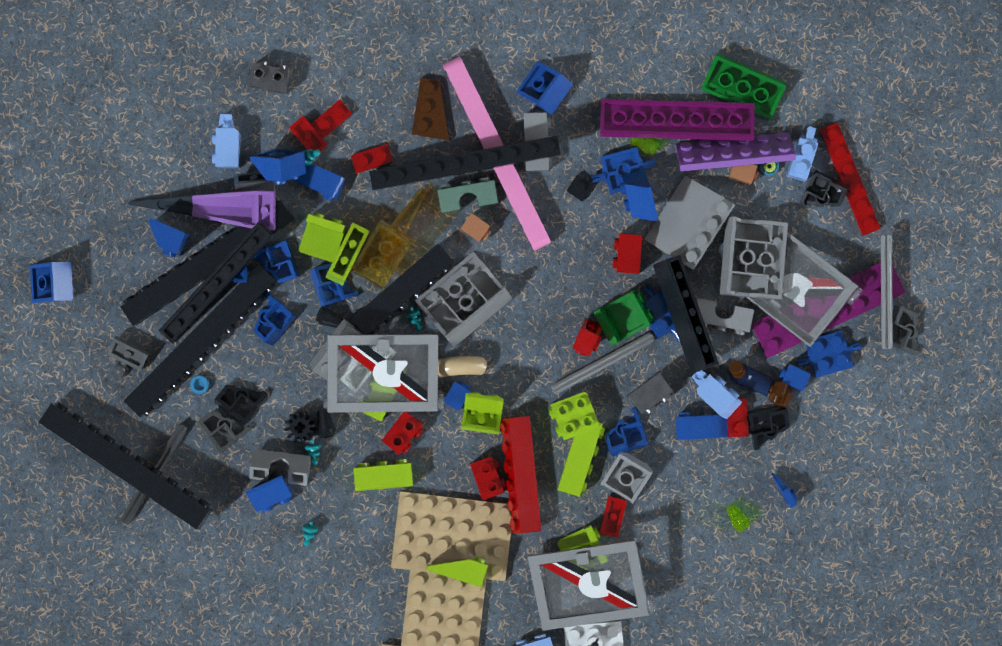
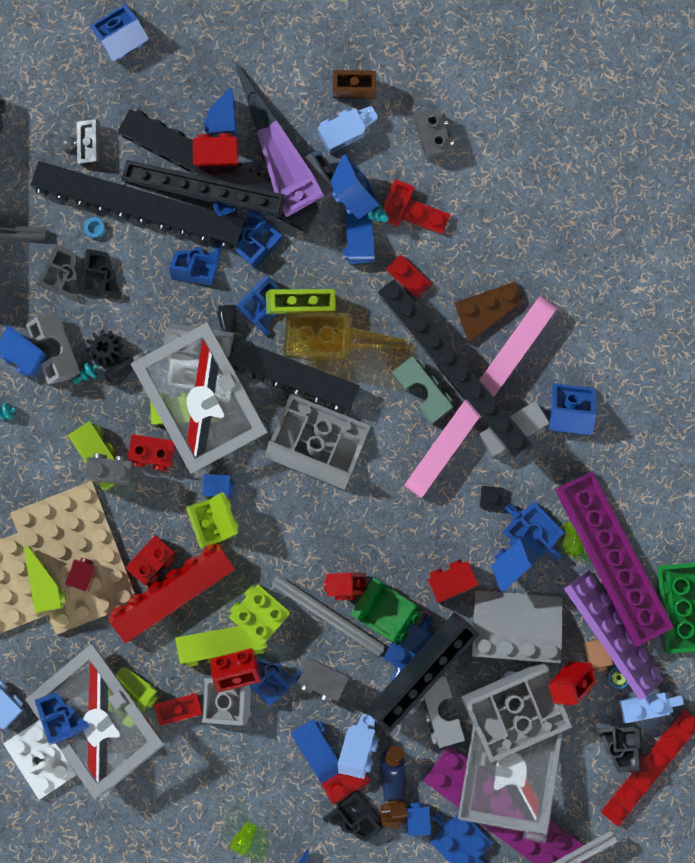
camera: 65 degrees right, 5 degrees down
lime bracket [299,212,346,262] -> none
teal hair [406,307,423,331] -> none
tan cylinder [438,356,487,378] -> none
nougat brick [460,213,491,243] -> none
none -> blue slope [35,693,89,745]
none -> dark red brick [65,557,98,592]
none -> flat silver brick [85,454,134,486]
none -> red brick [193,133,239,167]
none -> red brick [210,648,261,693]
none -> reddish brown brick [333,70,376,99]
none -> red brick [549,662,597,706]

